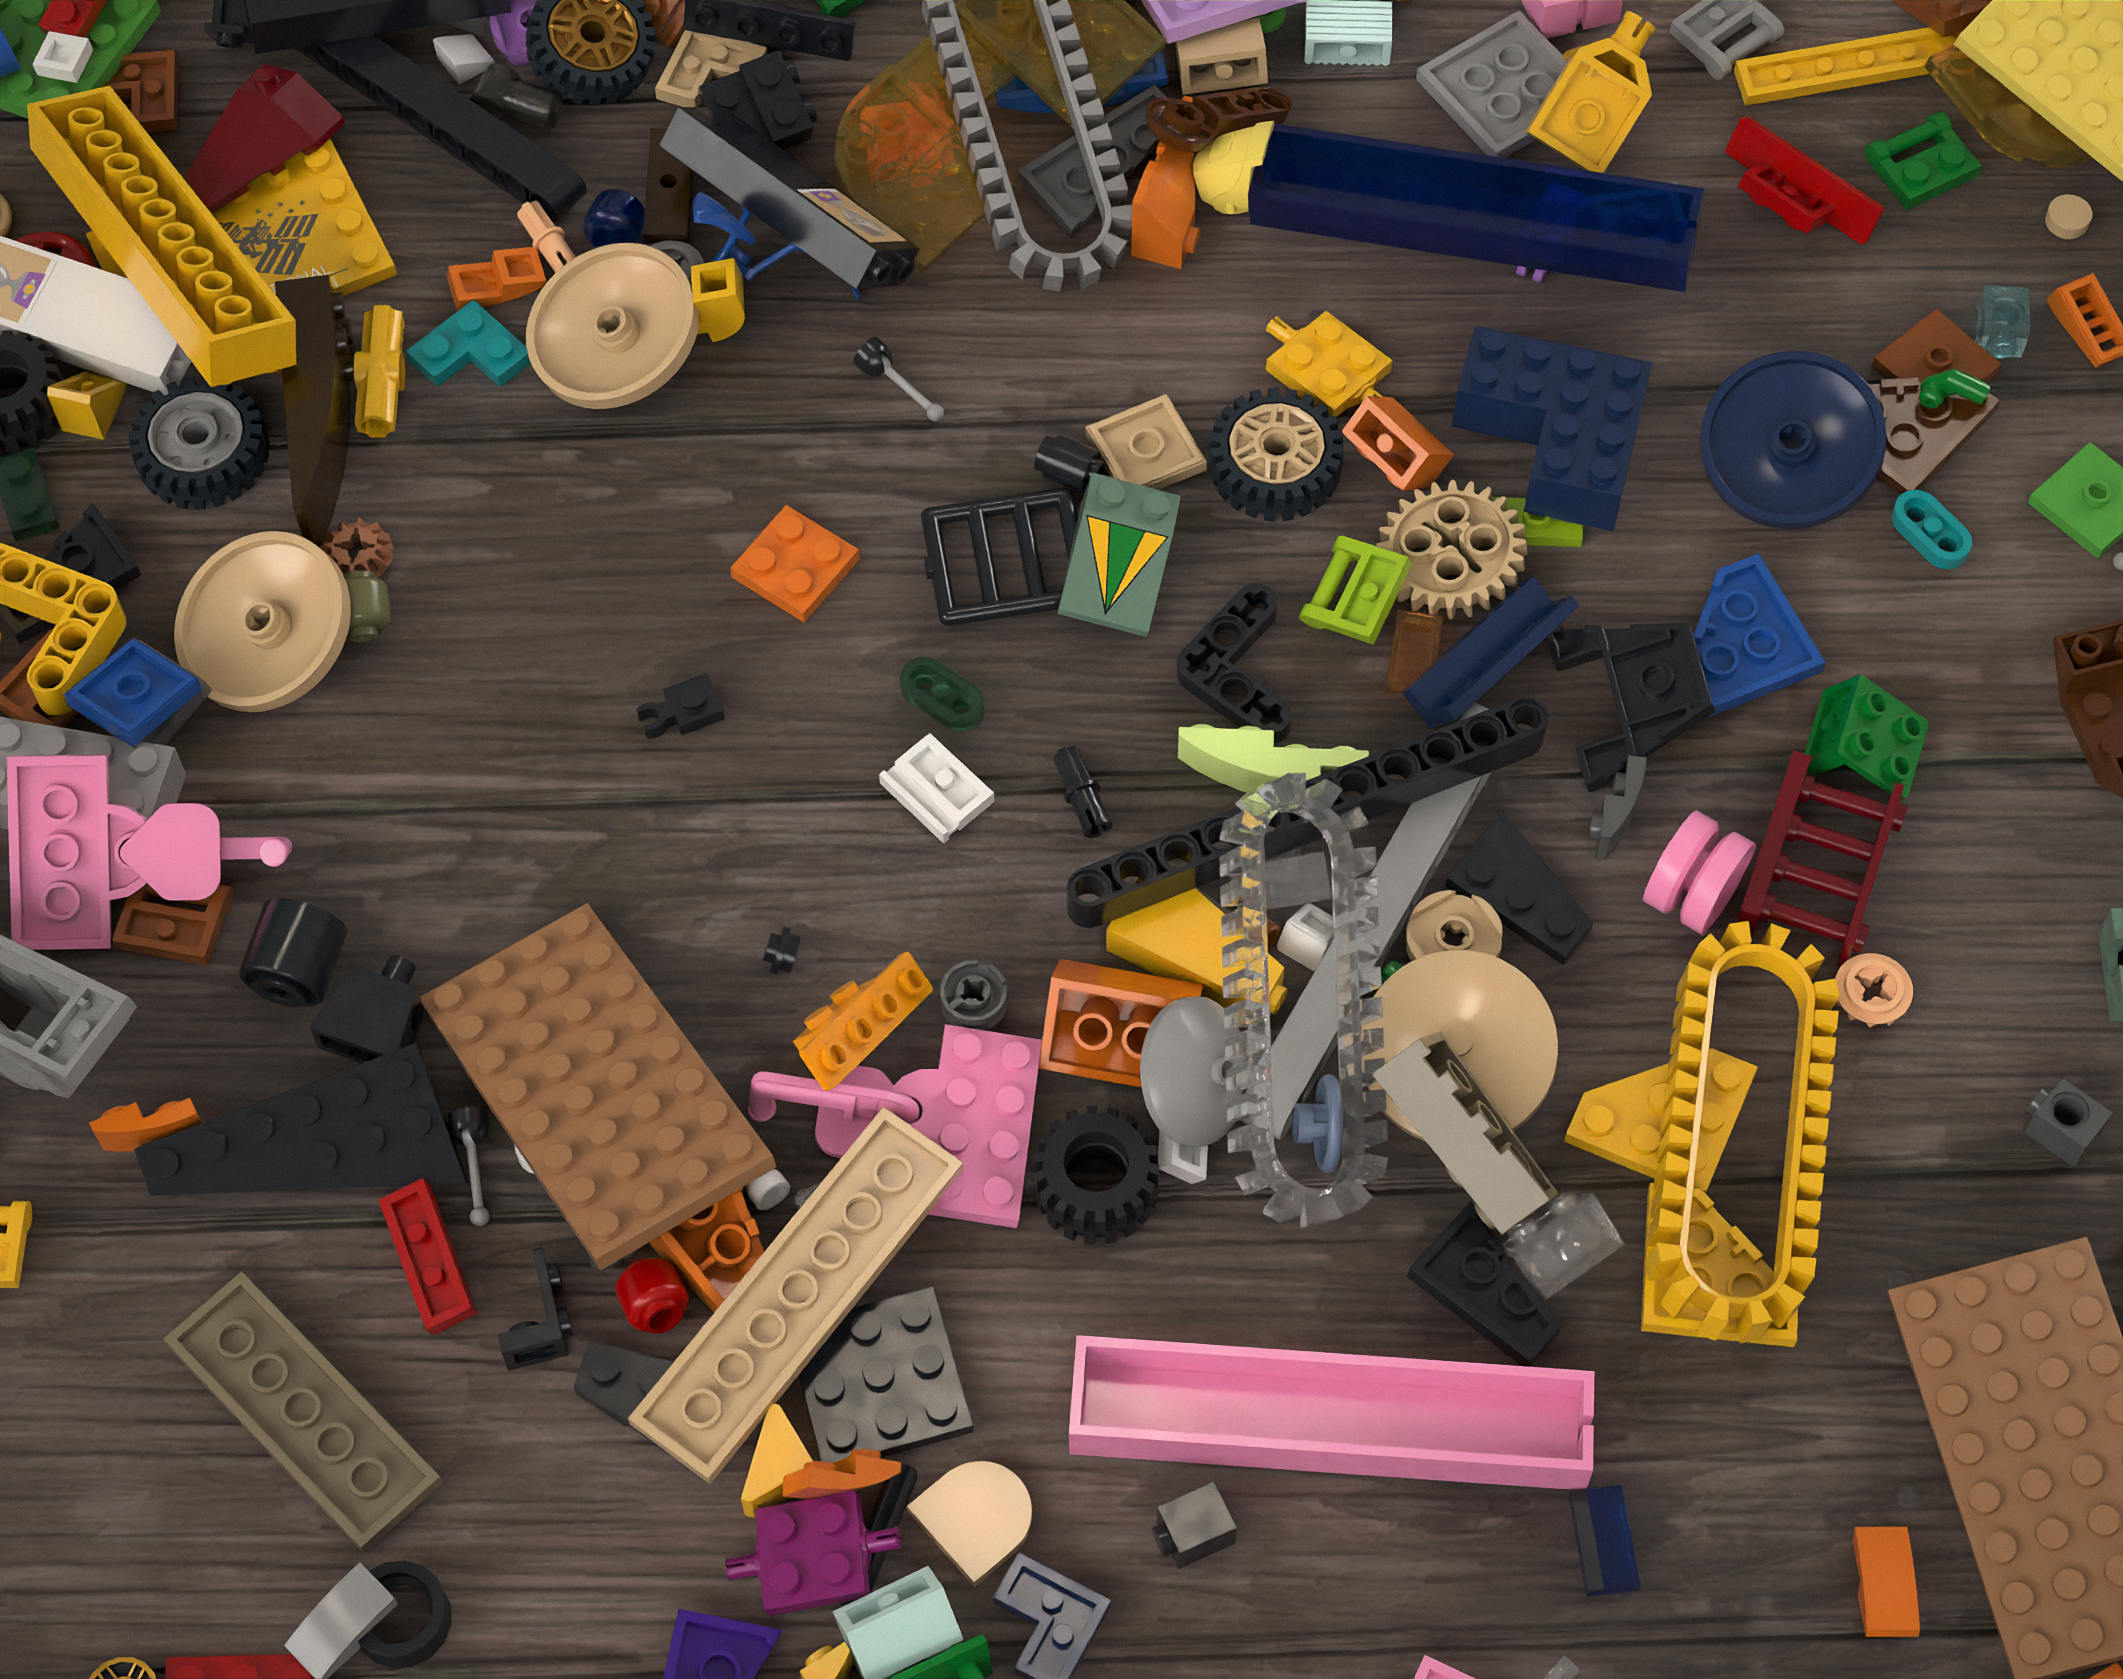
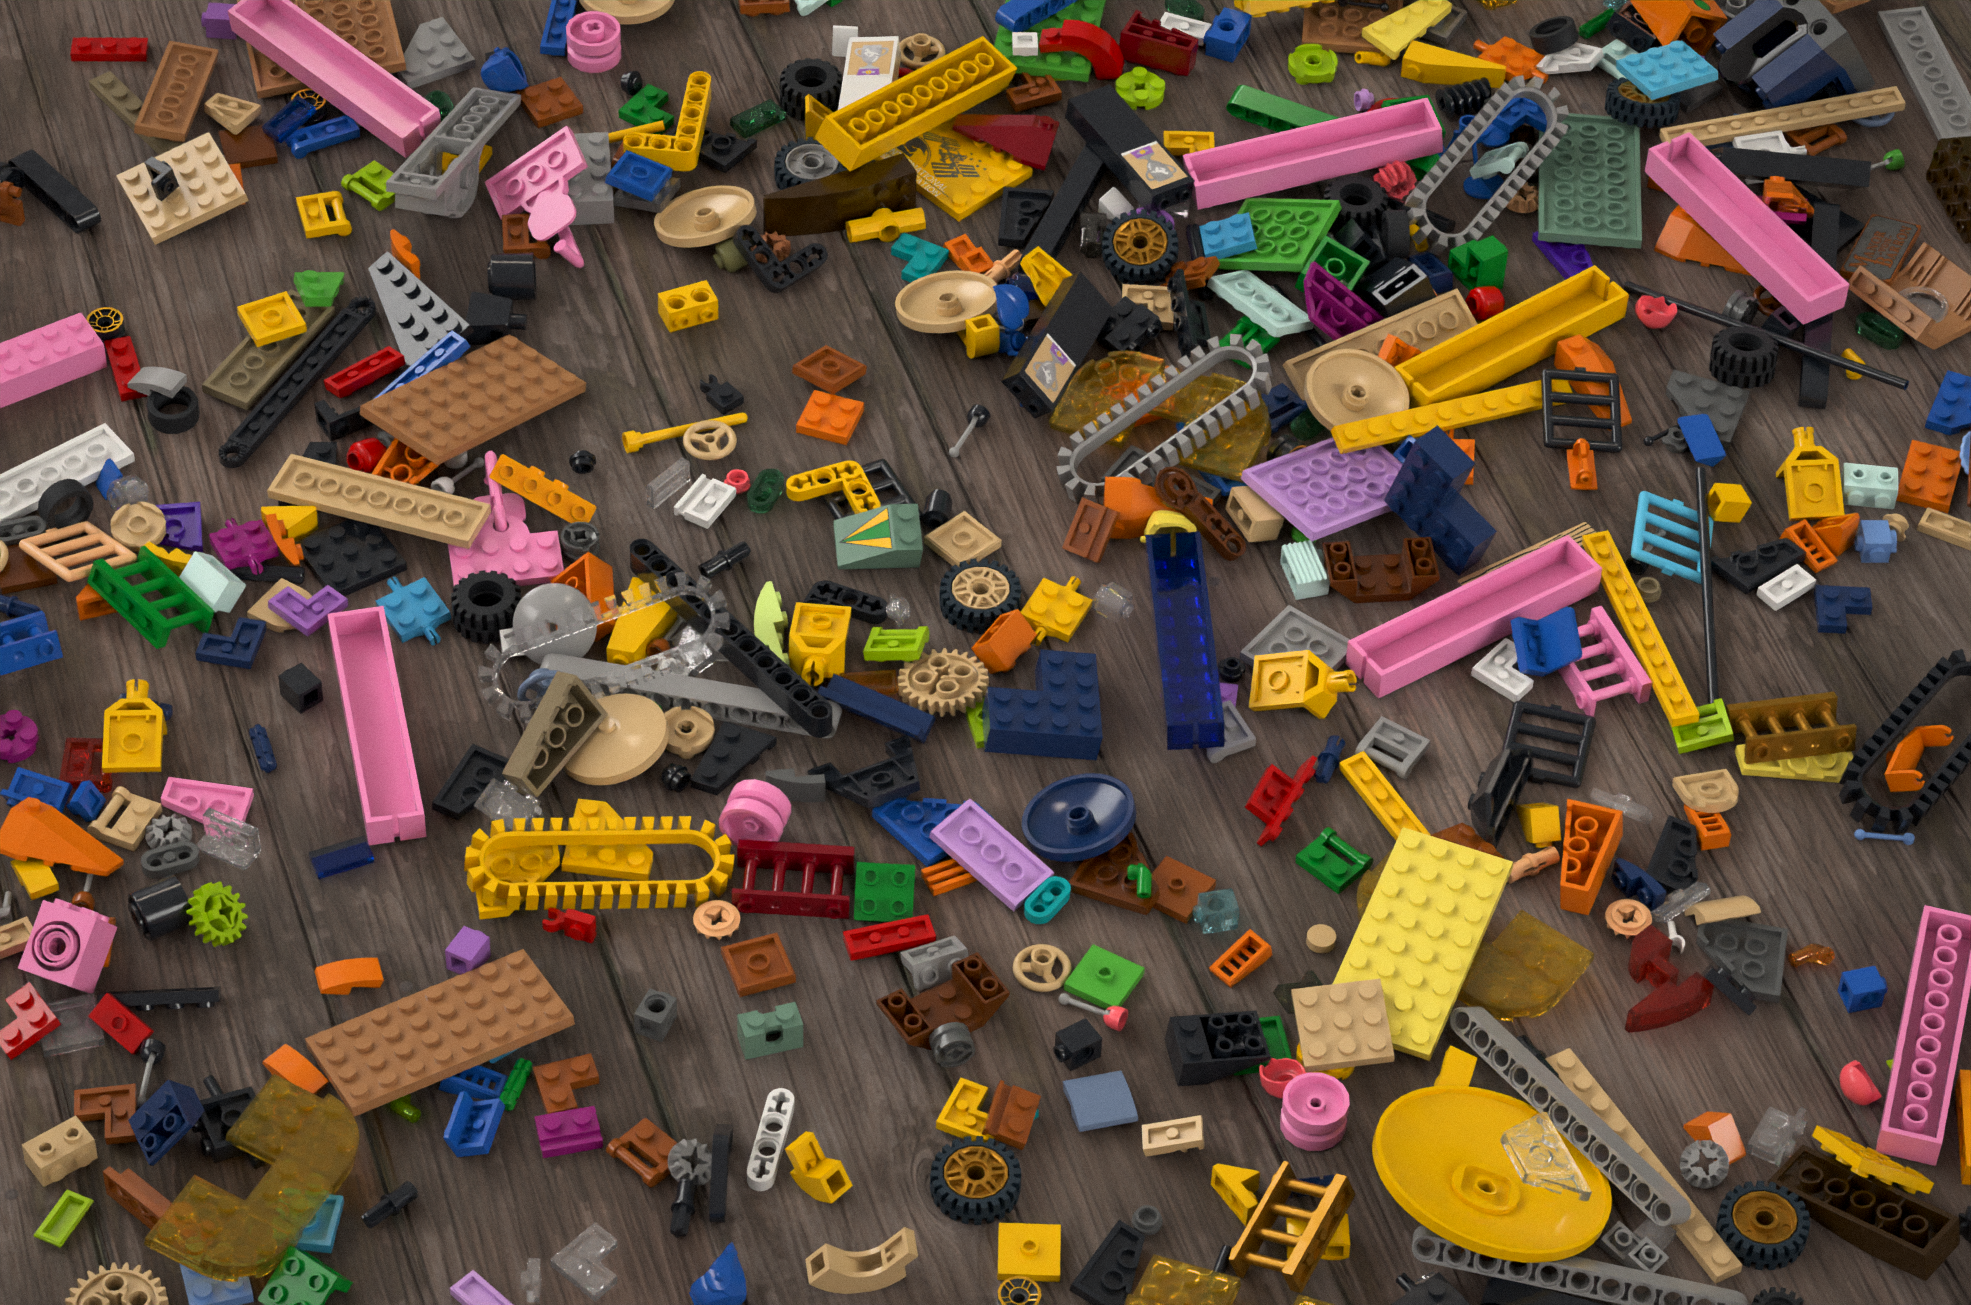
camera: 70 degrees right, 15 degrees down
none -> black plate [219,296,376,468]
none -> yellow plate [237,291,307,347]
none -> dark blue axle [249,724,277,773]
none -> medium lavender plate [268,585,348,637]
none -> bright green wing [294,270,345,307]
none -> blue plate [374,330,470,399]
none -> dark azure plate [376,577,452,645]
none -> medium lavender brick [445,926,491,975]
none -> red plate [542,908,596,943]
none -> yellow piece [622,413,748,453]
none -> clear tile [646,457,690,510]
none -> yellow brick [658,280,718,332]
none -> black plate [661,763,691,792]
none -> tan piece [683,420,737,461]
none -> dark orange plate [721,932,796,997]
none -> coral plate [724,469,750,494]
none -> black beam [733,225,828,293]
none -> yellow beam [786,460,881,514]
none -> yellow plate [789,602,852,686]
none -> dark orange plate [792,345,867,394]
none -> red plate [843,914,936,961]
none -> clear plate [886,594,911,627]
none -> light grey bracket [900,935,968,991]
none -> orange tile [921,858,978,896]
none -> lavender plate [929,799,1054,912]
none -> black wing [998,187,1055,248]
none -> tan piece [1013,944,1072,992]
none -> yellow wing [1020,246,1072,306]
none -> dark orange plate [1062,497,1120,563]
none -> clear head [1092,582,1135,623]
none -> dark blue axle [1314,735,1345,784]

